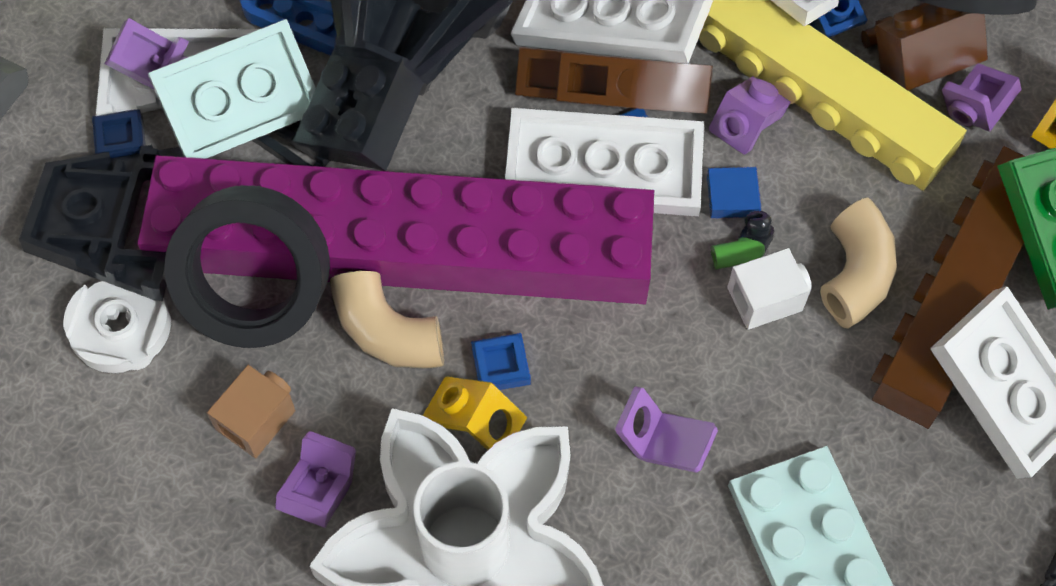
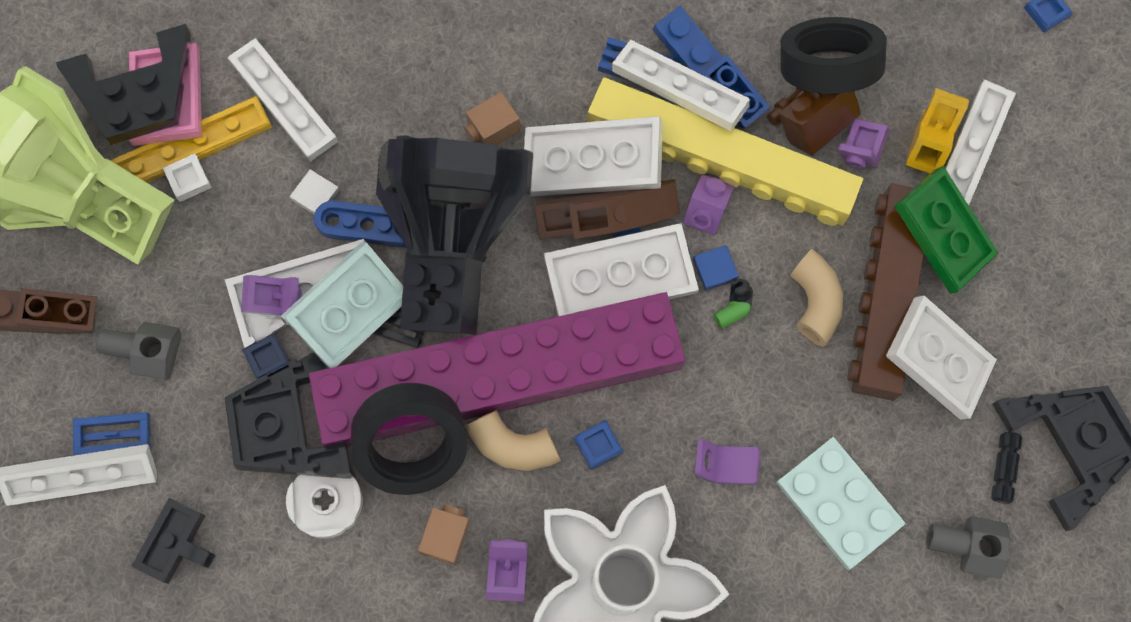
camera: 20 degrees left, 10 degrees up
yellow bracket [423,377,527,450] -> none
white brick [727,248,812,330] -> none

